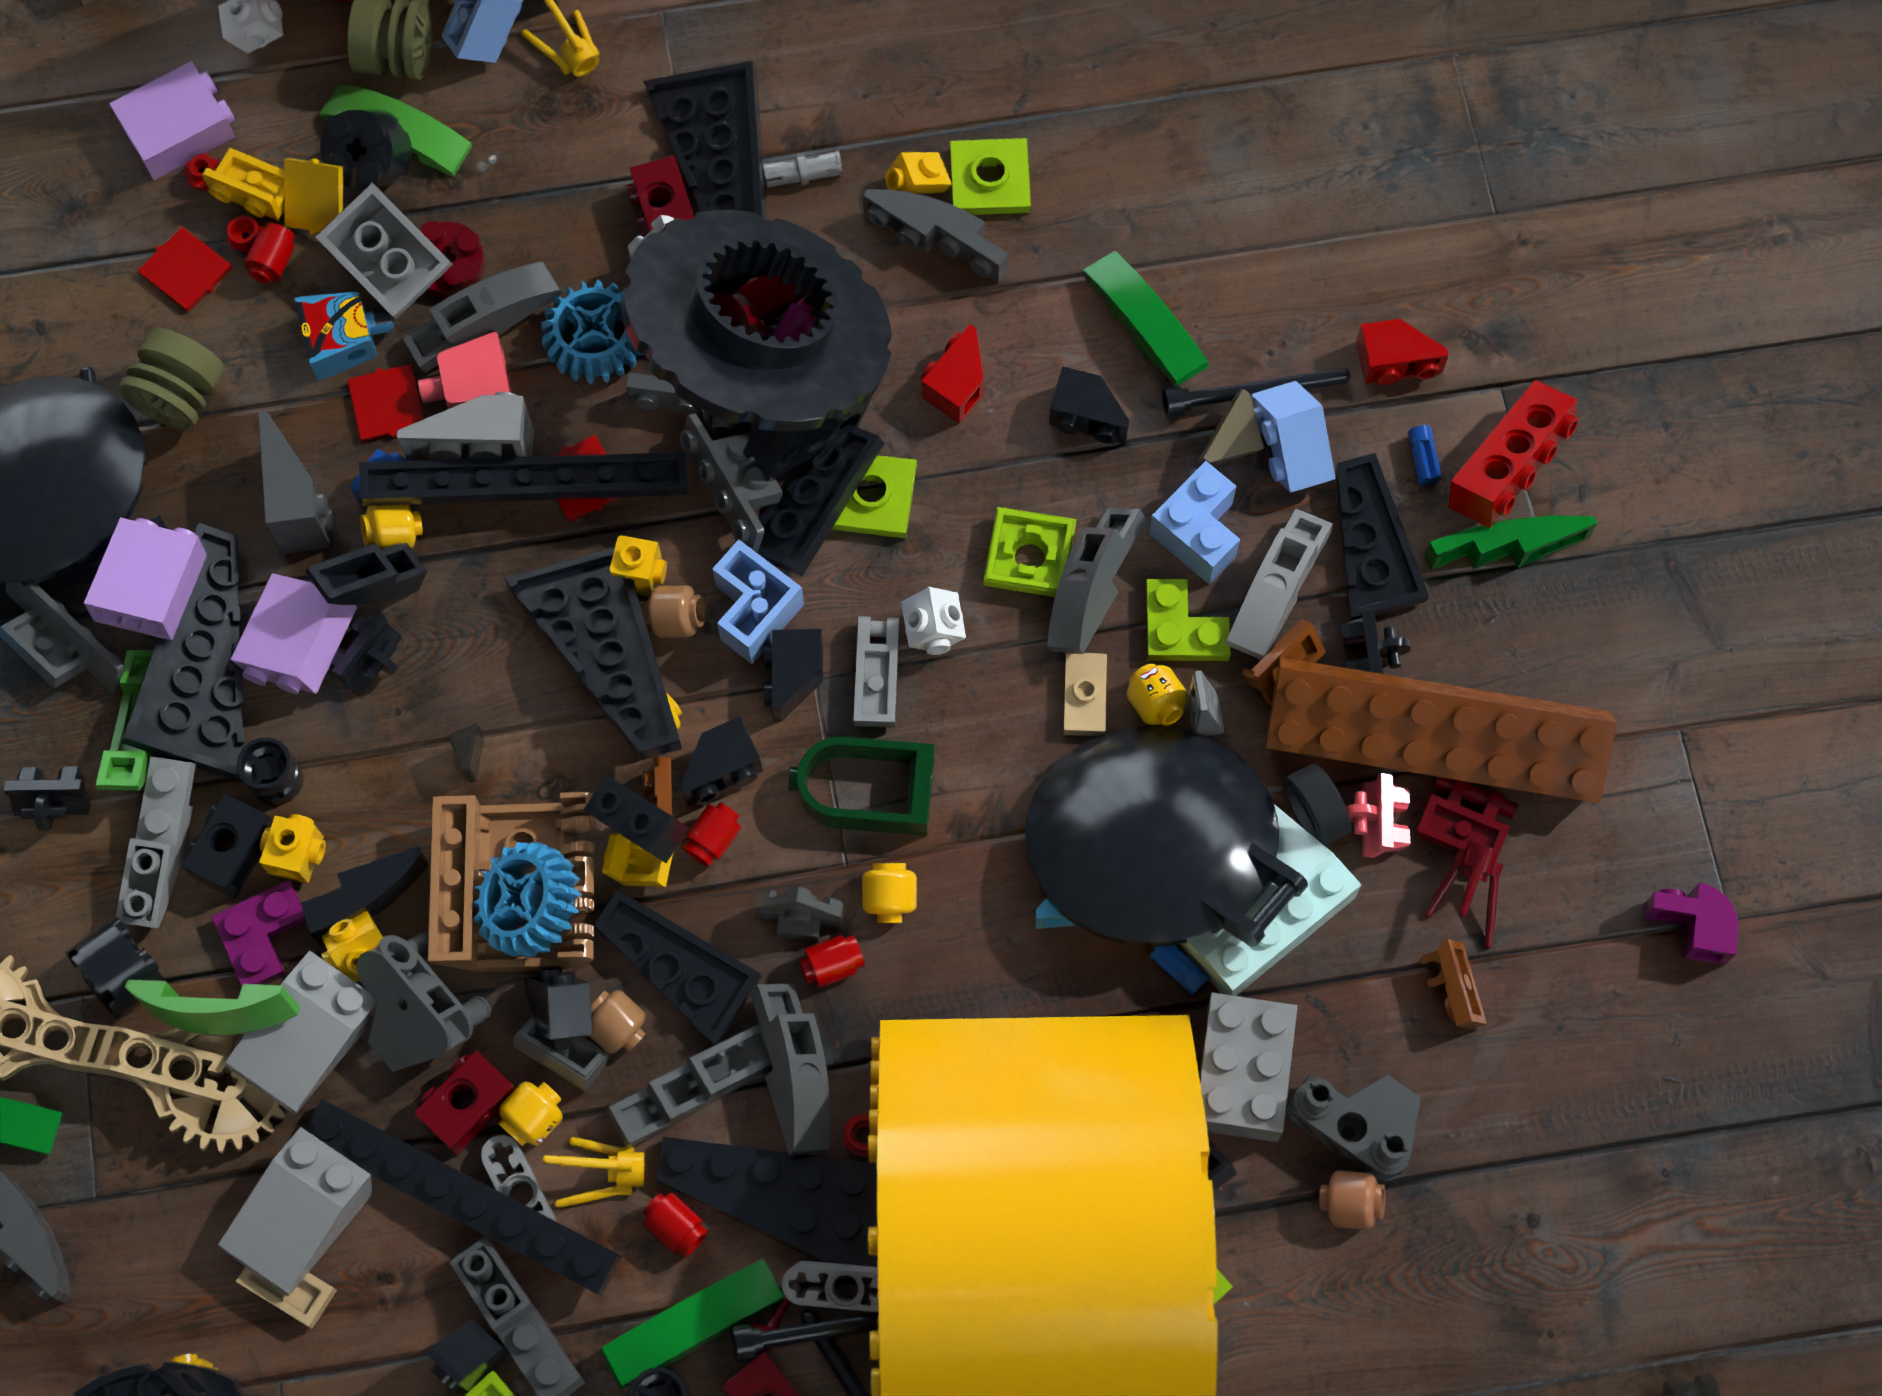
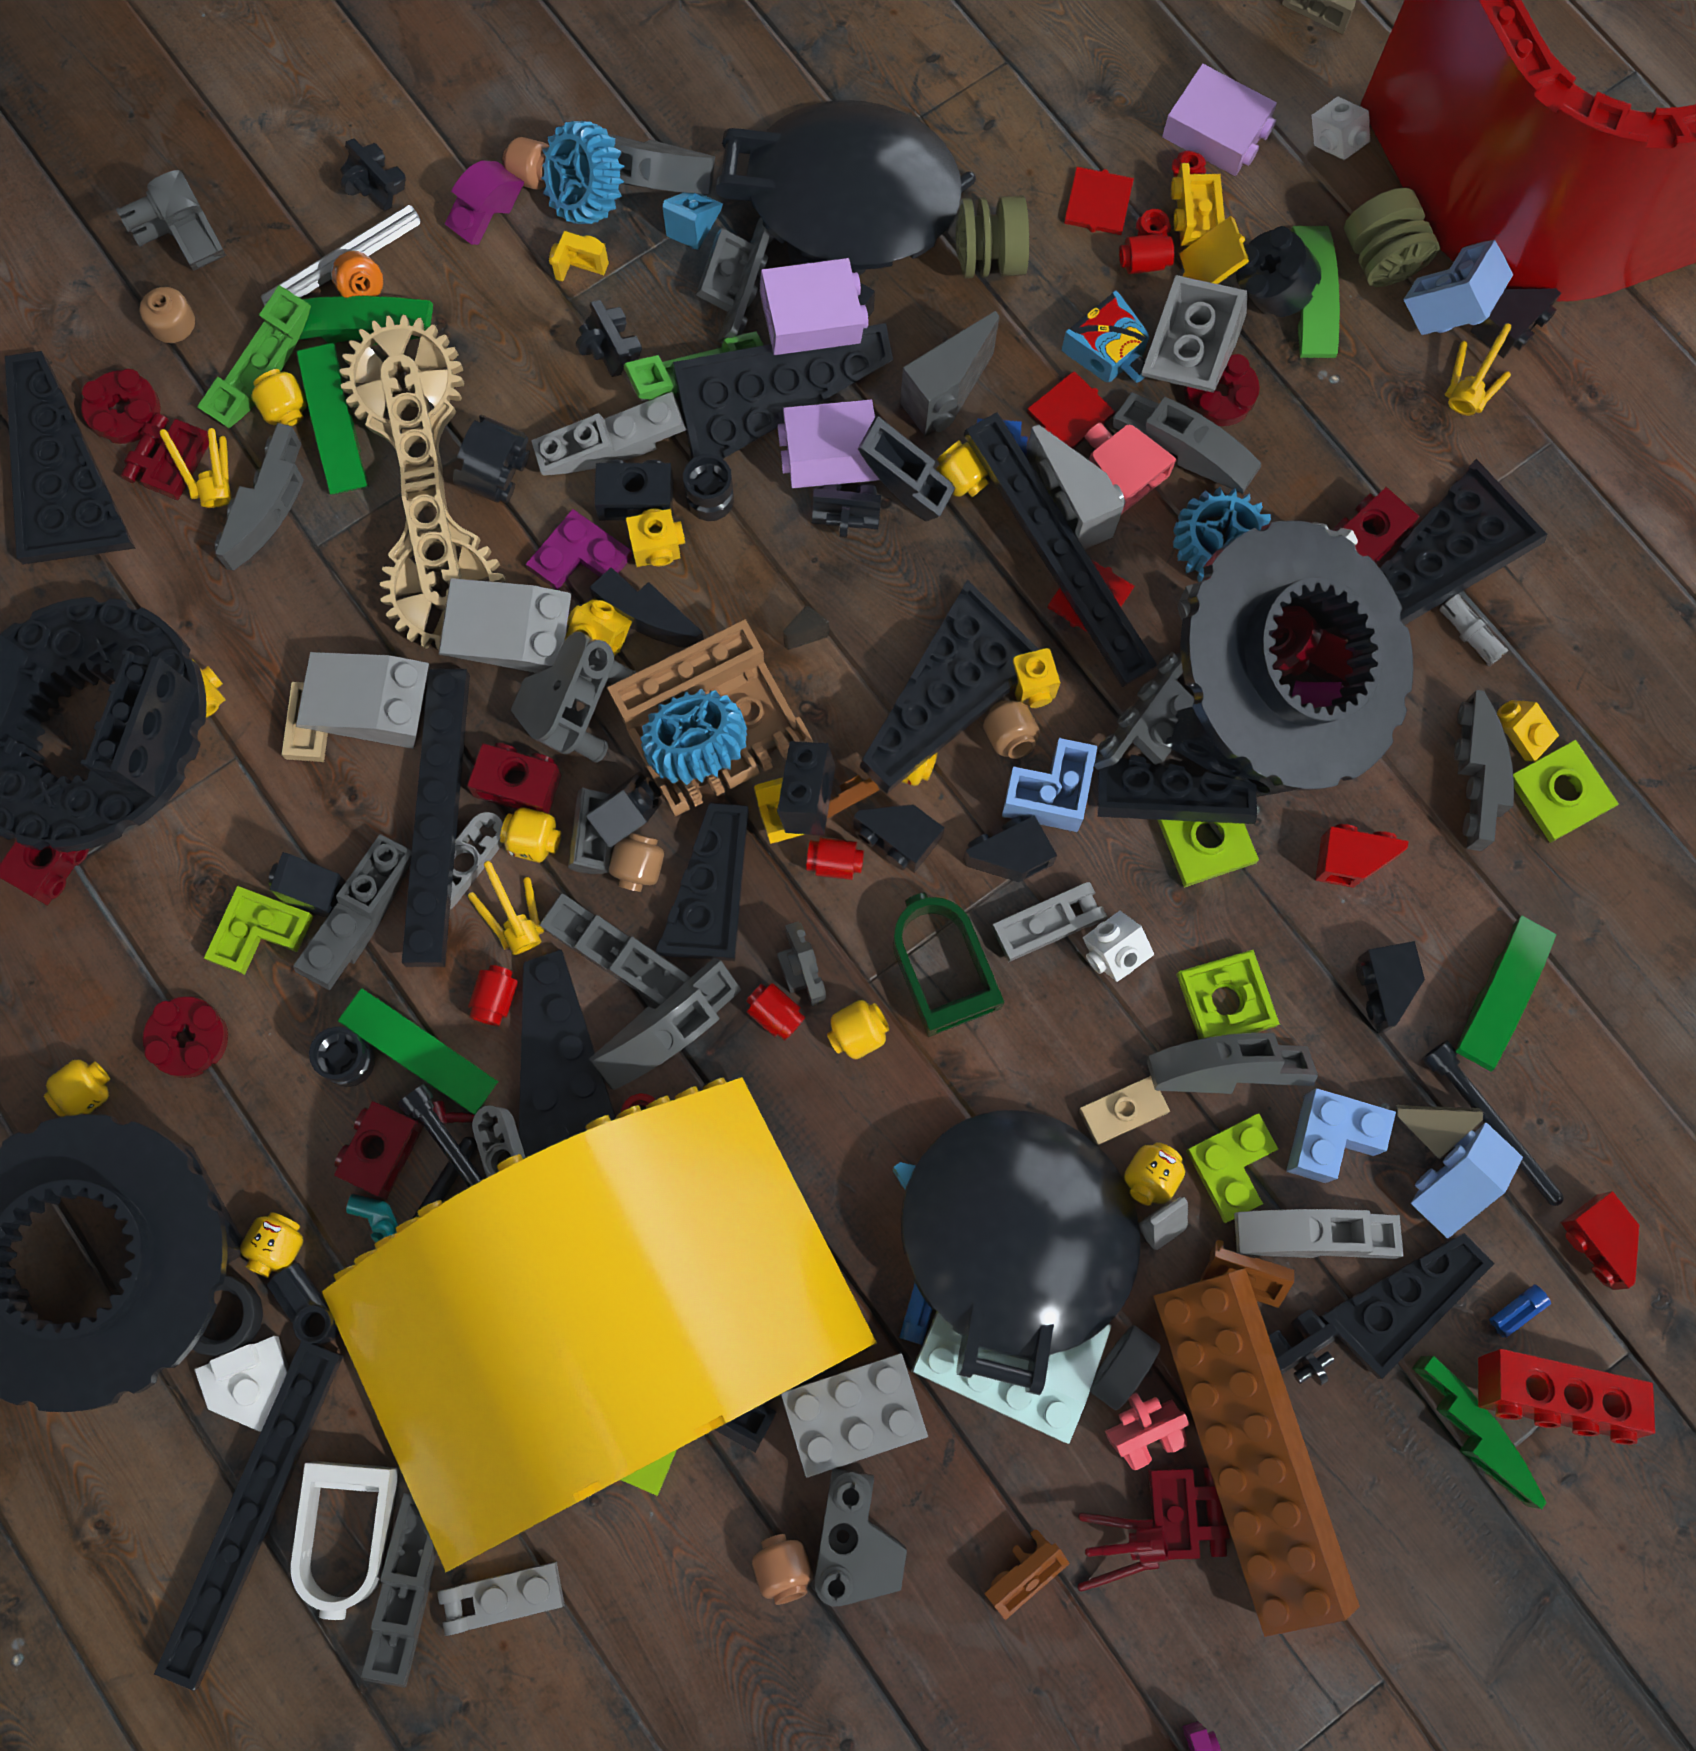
camera: 60 degrees right, 5 degrees up
bright green slope [125,980,300,1035] -> none

